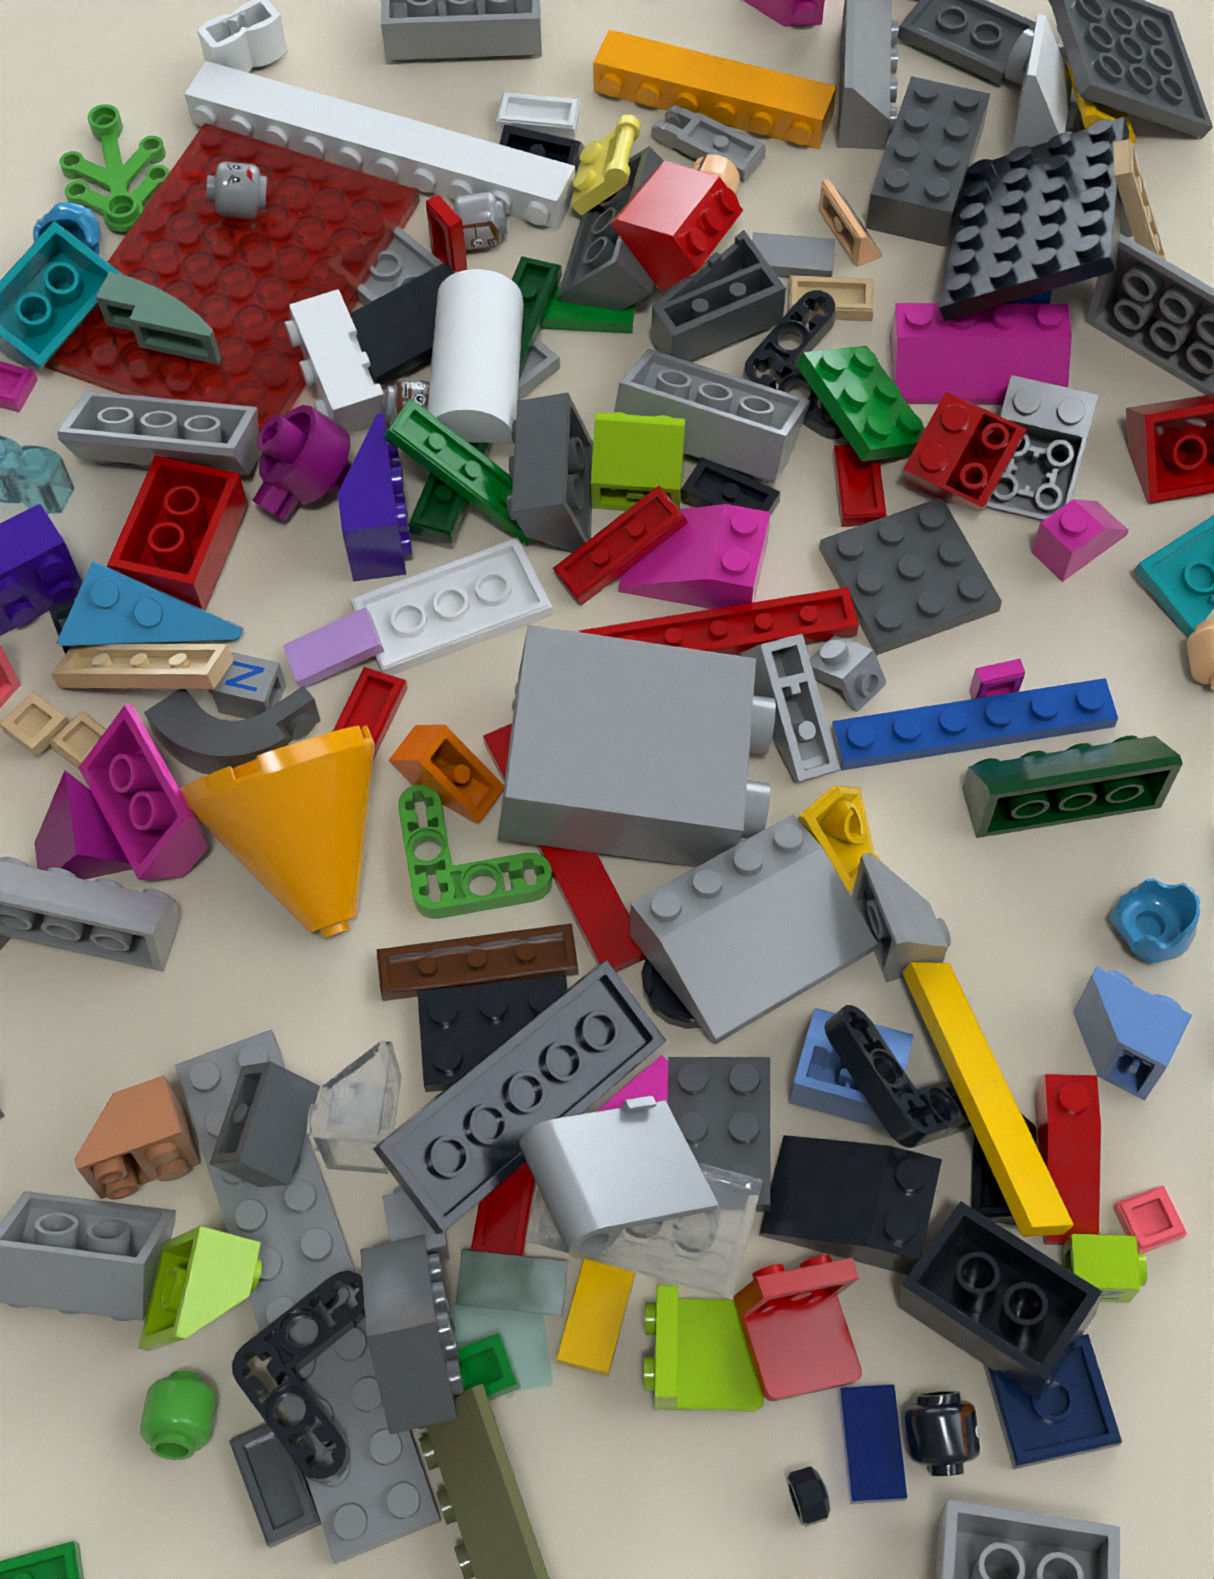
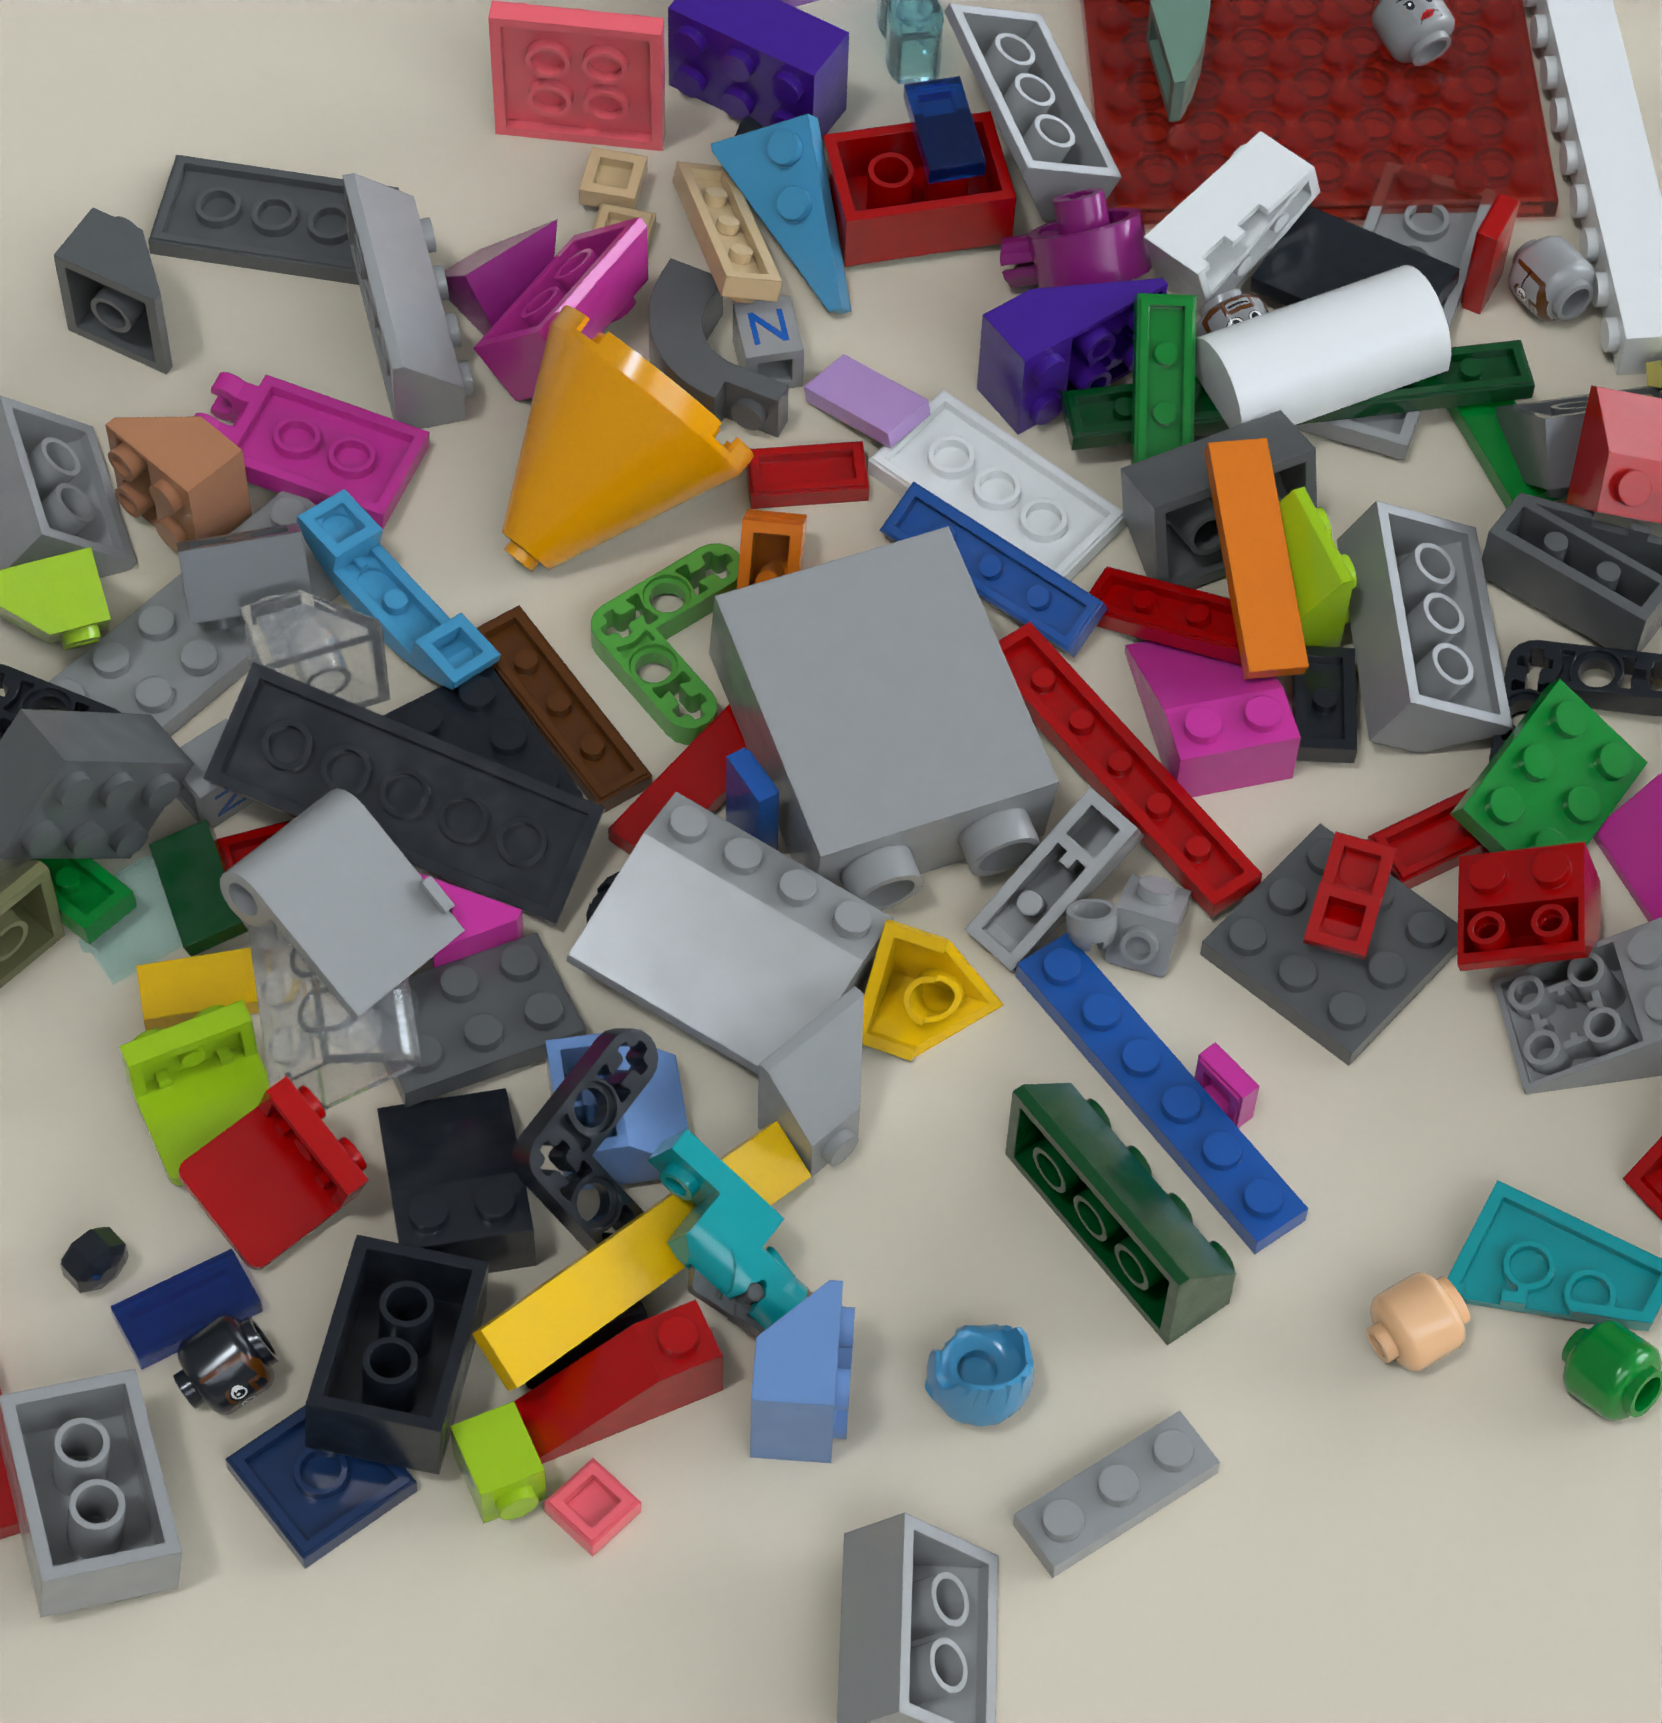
camera: 60 degrees right, 5 degrees down
dark pink slope [1031,499,1129,582] -> none
none -> dark pink tile [194,372,430,529]
none -> dark azure slope [296,489,501,690]
none -> teal plate [647,1129,813,1337]
none -> blue tile [726,747,779,850]
none -> blue tile [880,481,1108,658]
none -> clear blue tile [903,76,986,184]
none -> light grey hinge [1066,898,1117,952]
none -> orange tile [1204,438,1309,679]
none -> red slope [1303,832,1397,960]

